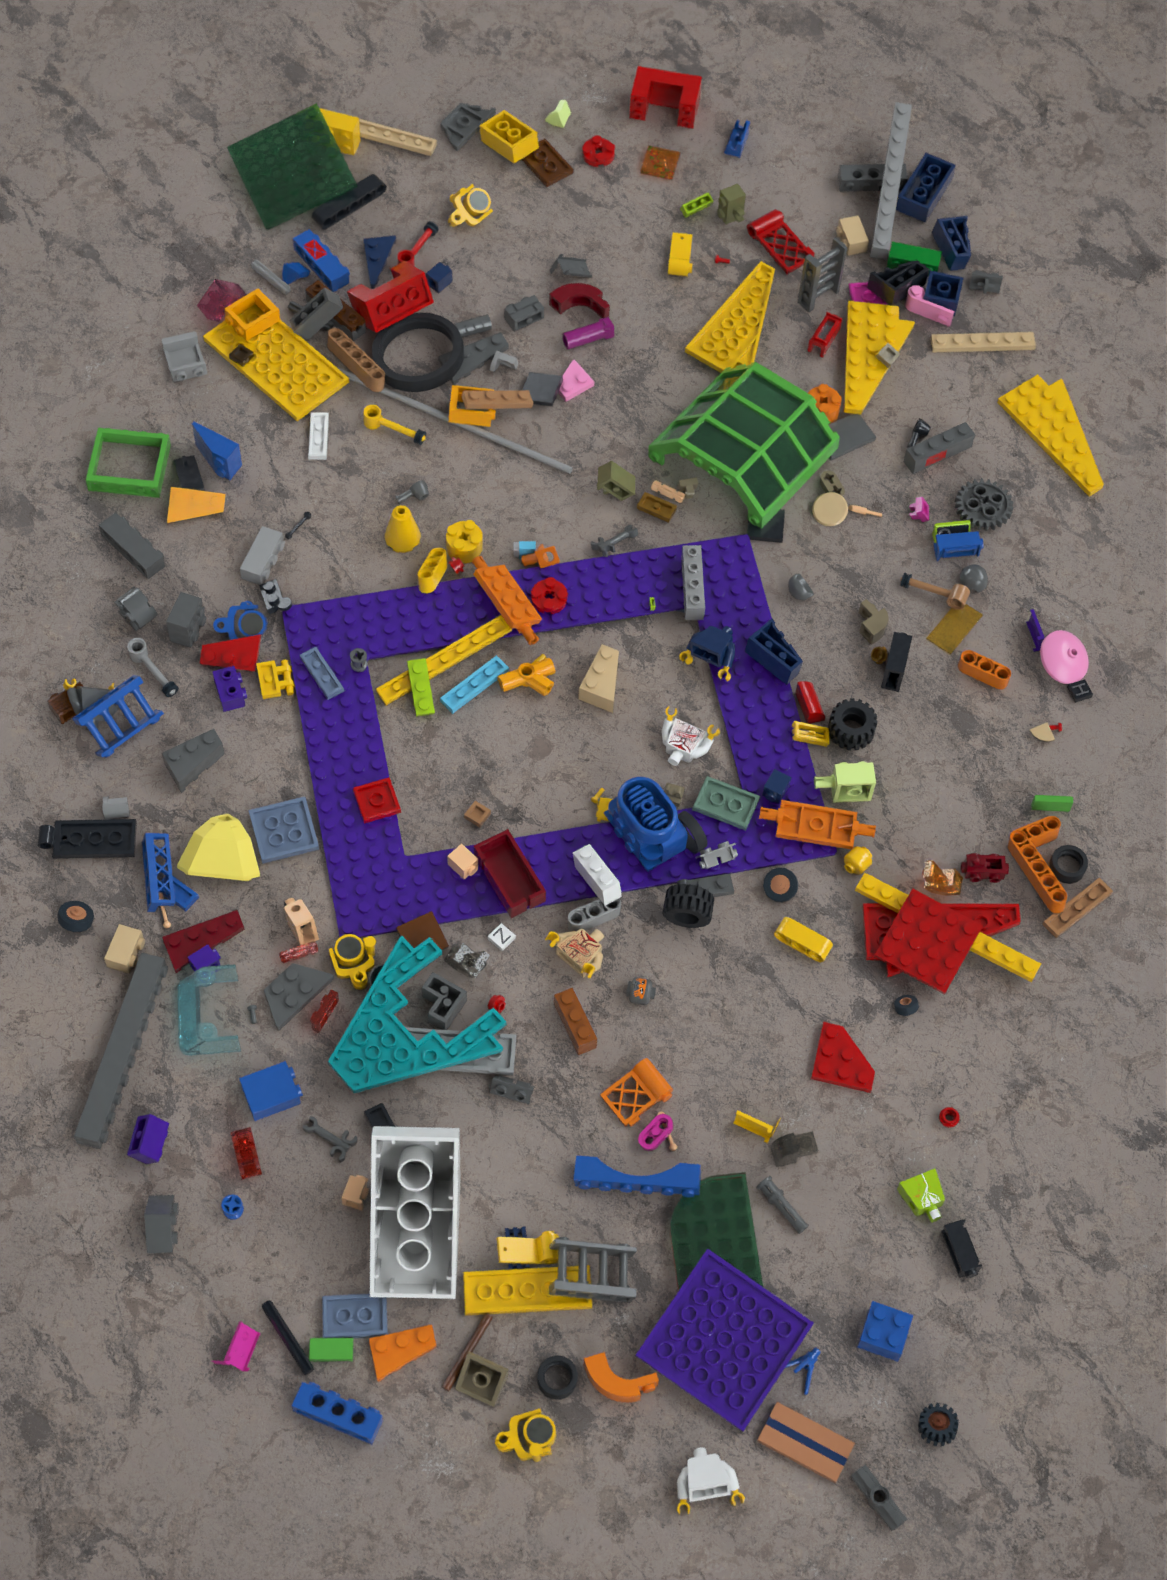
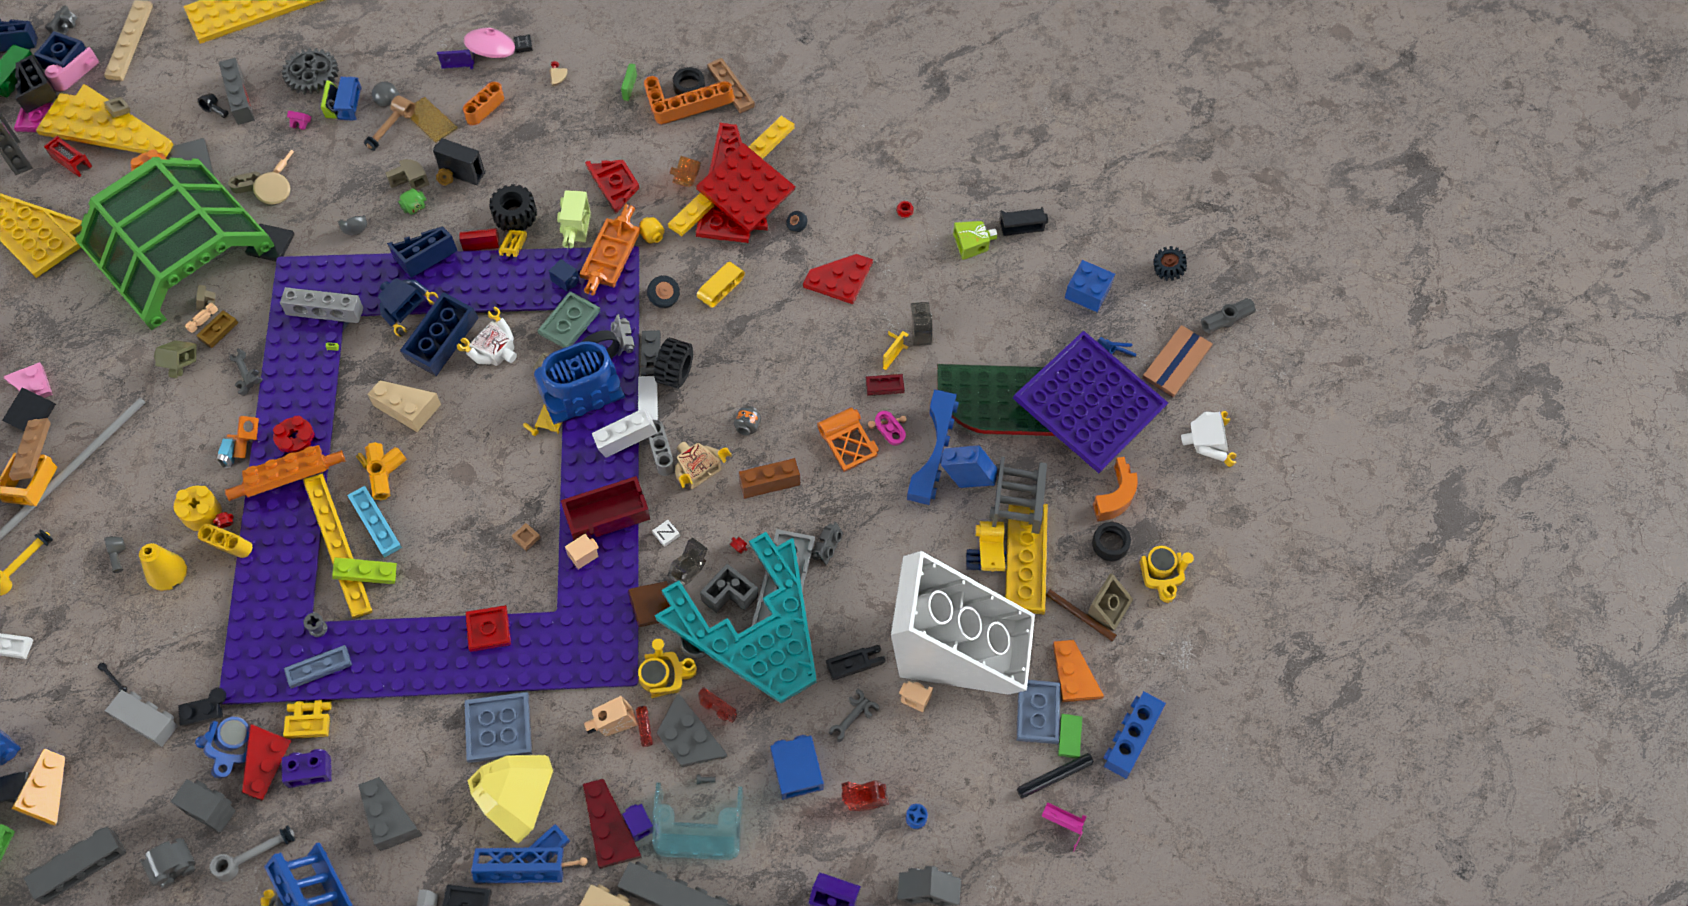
camera: 80 degrees left, 0 degrees up
dark grey pin [756,1176,809,1234] -> none
dark red brick [961,853,1009,883] -> none
none -> bright green head [398,188,426,215]
none -> dark blue brick [400,292,479,376]
none -> red wing [585,160,639,213]
none -> white tile [638,376,658,420]
none -> dark red plate [865,374,905,396]
none -> blue brick [941,445,998,488]

